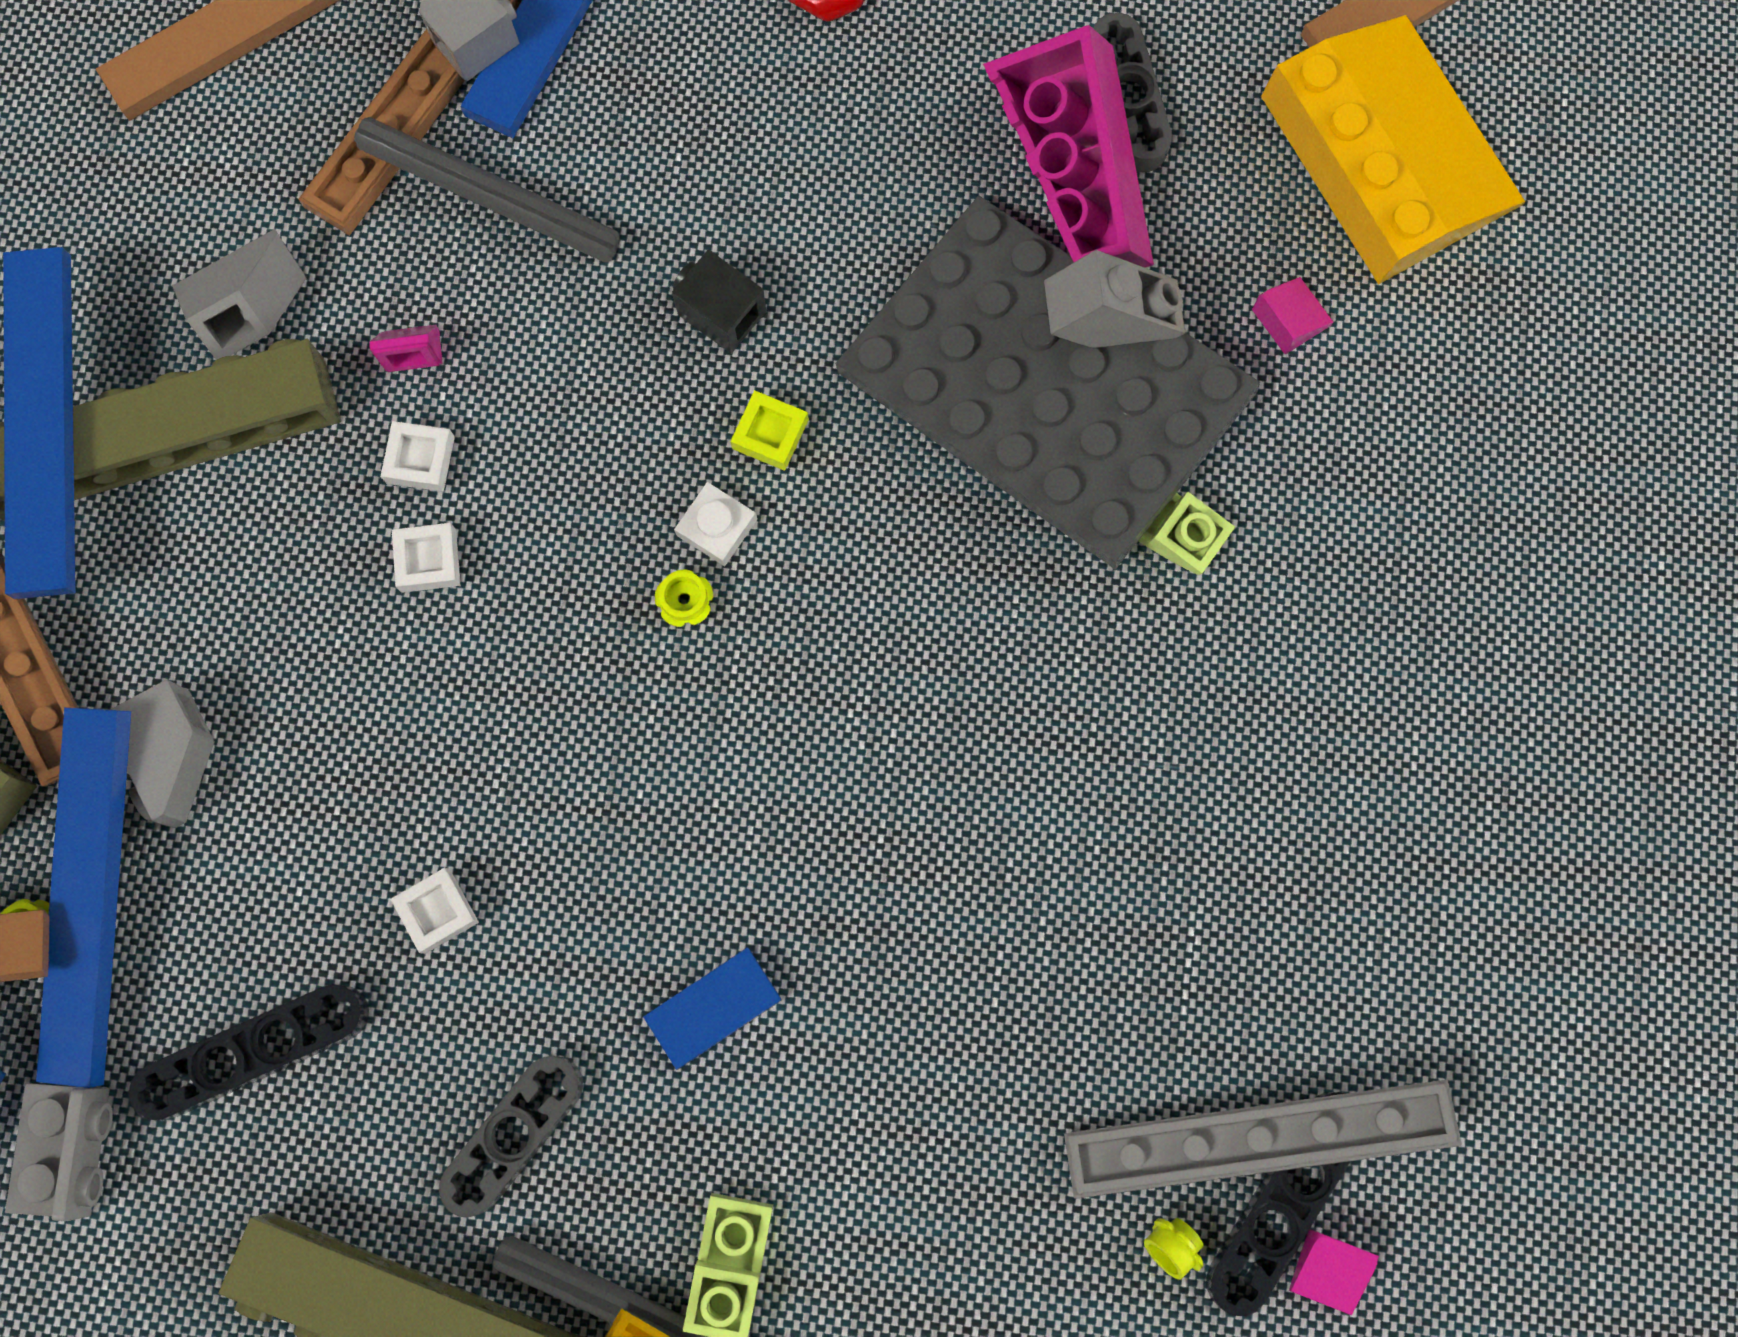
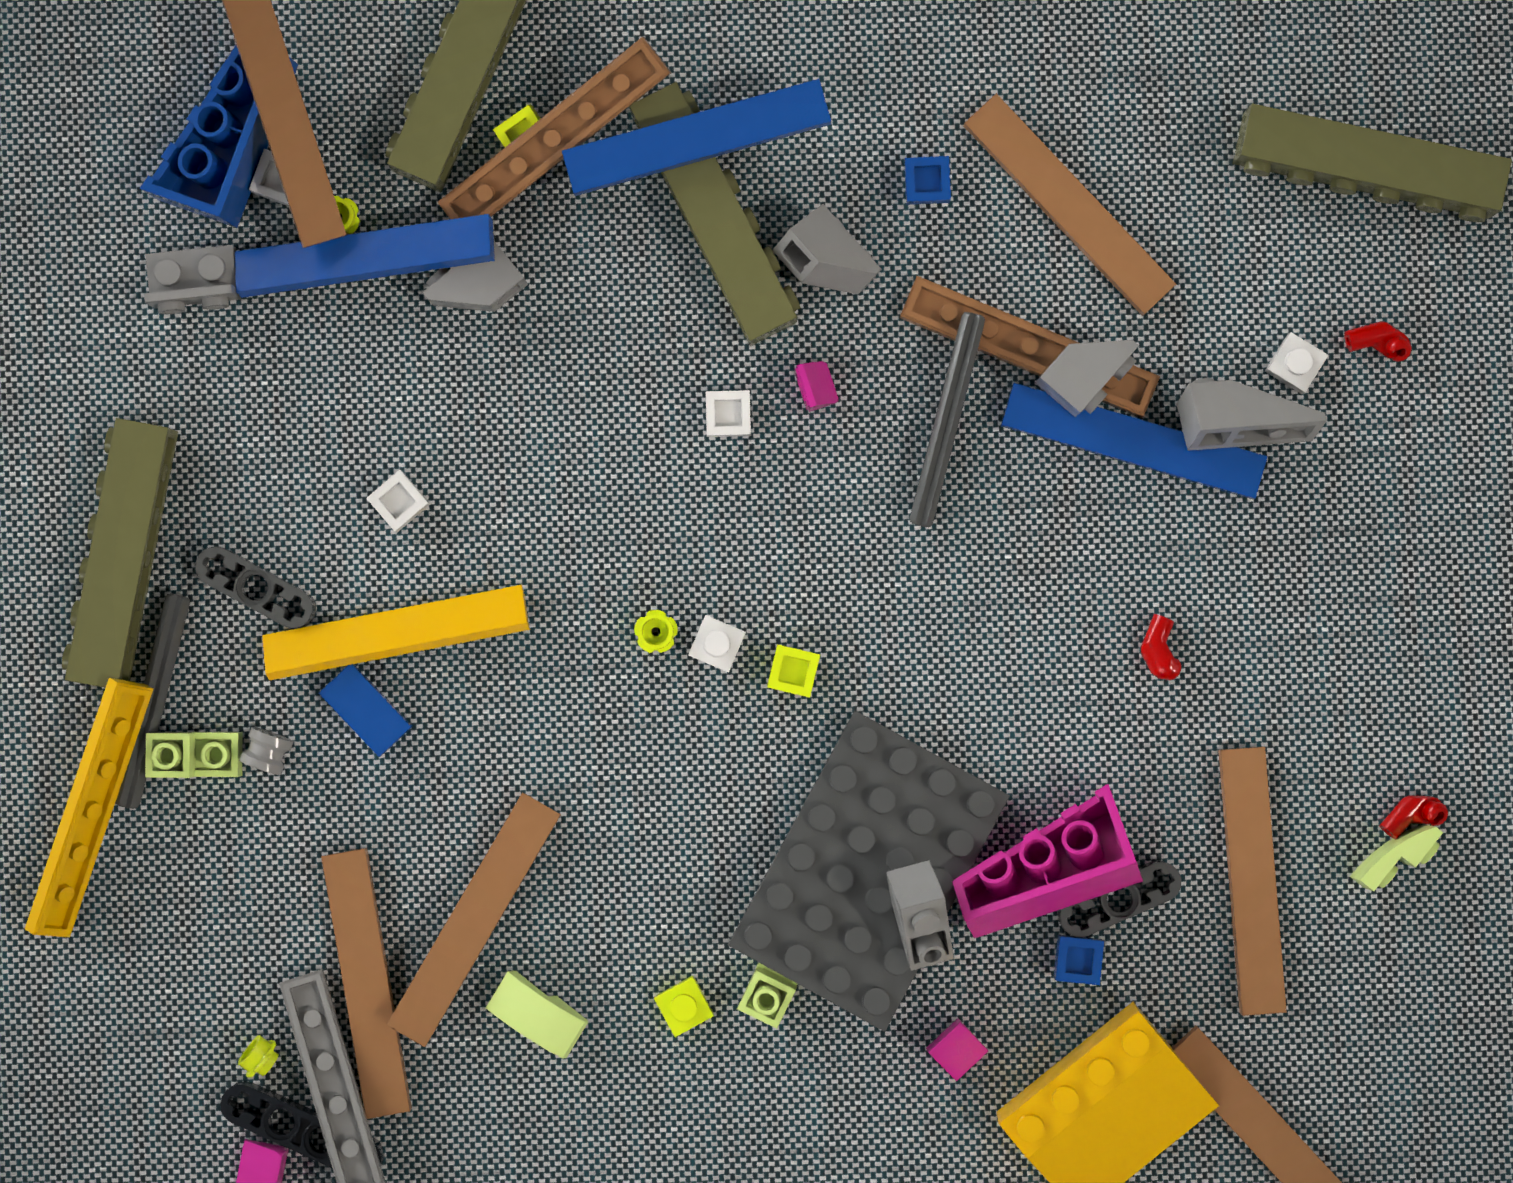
camera: 80 degrees right, 10 degrees up
black beam [128,984,369,1121] -> none
white plate [392,523,461,593] -> none
pearl dark grey brick [672,249,767,354] -> none
none -> light grey wheel [239,727,294,775]
none -> yellow tile [262,585,530,681]
none -> medium nougat tile [321,848,412,1119]
none -> medium nougat tile [387,792,561,1047]
none -> yellowish green slope [486,971,589,1059]
none -> neon yellow plate [654,975,714,1037]
none -> blue plate [904,156,951,205]
none -> blue plate [1054,934,1104,985]

